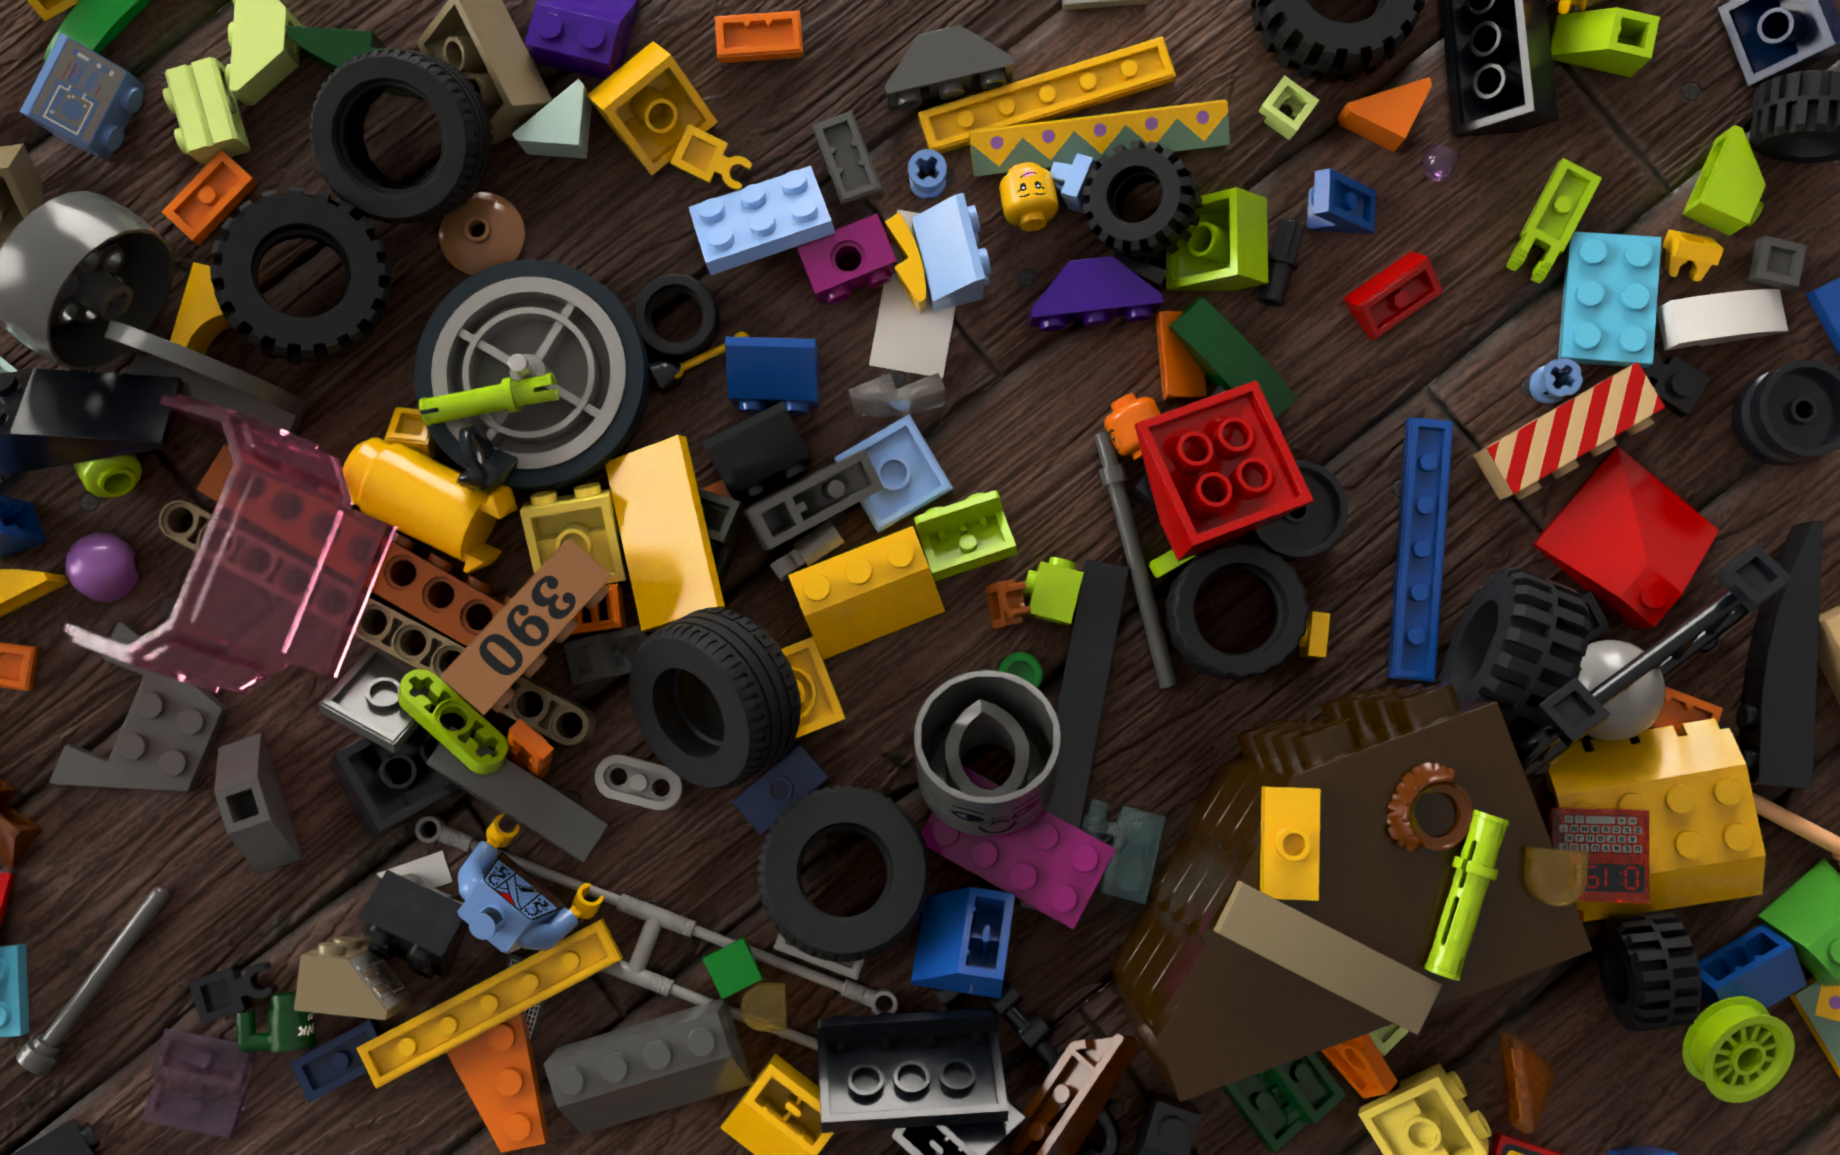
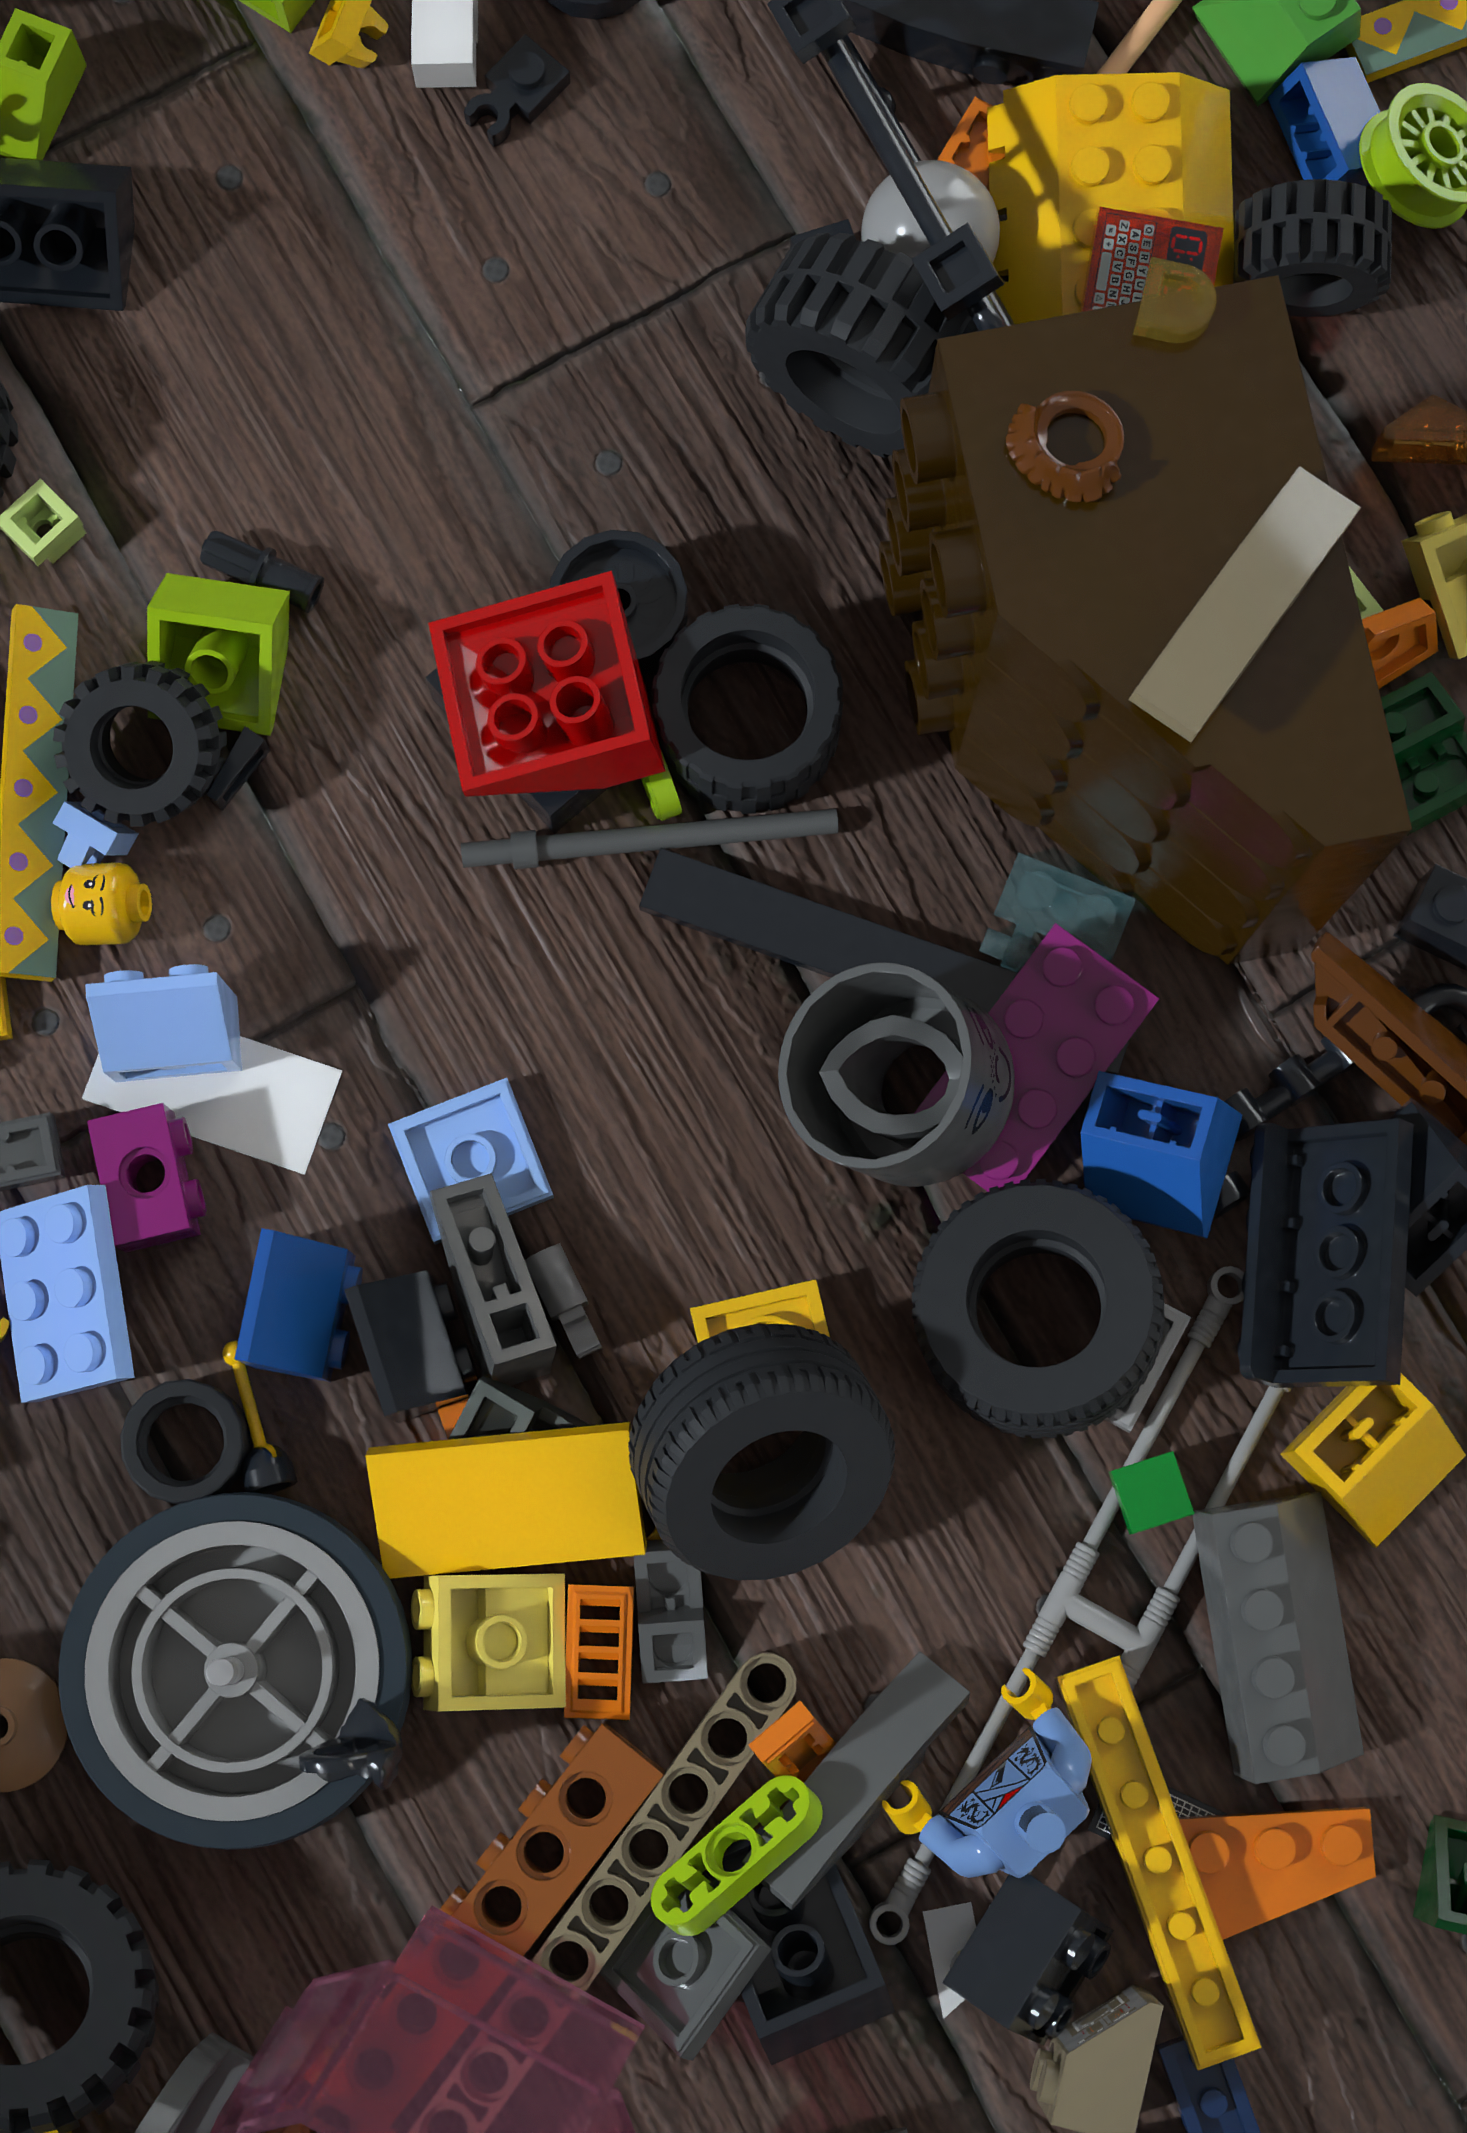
camera: 85 degrees left, 5 degrees down
yellow piece [340,438,518,574] -> none
yellow slope [384,407,436,459] -> none
lime pin [419,372,559,427] -> none
medium nougat brick [441,538,612,715] -> none
light grey plate [595,754,684,810] -> none
dark blue plate [732,744,829,836] -> none
clear yellow tile [741,982,788,1031] -> none
yellow slope [788,526,945,660] -> none
clear slope [848,373,945,417] -> none
yellow slope [885,212,927,313] -> none
medium blue bush [908,149,947,200] -> none
lime bracket [914,490,1018,581] -> none
dark orange plate [985,579,1031,630] -> none
green tile [999,652,1043,689] -> none
lime brick [1022,557,1084,626] -> none
dark purple slope [1028,256,1163,332] -> none
orange head [1104,392,1161,461] -> none
orange slope [1155,310,1207,402] -> none
dark green slope [1168,297,1298,420] -> none
yellow plate [1260,786,1321,901] -> none
yellow plate [1299,611,1331,659] -> none
blue slope [1307,168,1376,234] -> none
orange slope [1337,77,1432,152] -> none
red slope [1343,252,1444,341] -> none
blue tile [1387,417,1453,682] -> none
clear purple hinge [1422,145,1461,181] -> none
lime pin [1424,809,1510,981] -> none
brick [1473,362,1665,500] -> none
lime hinge [1506,158,1602,284] -> none
medium blue bush [1529,358,1583,404] -> none
red slope [1532,446,1719,630] -> none
medium azure plate [1558,232,1662,368] -> none

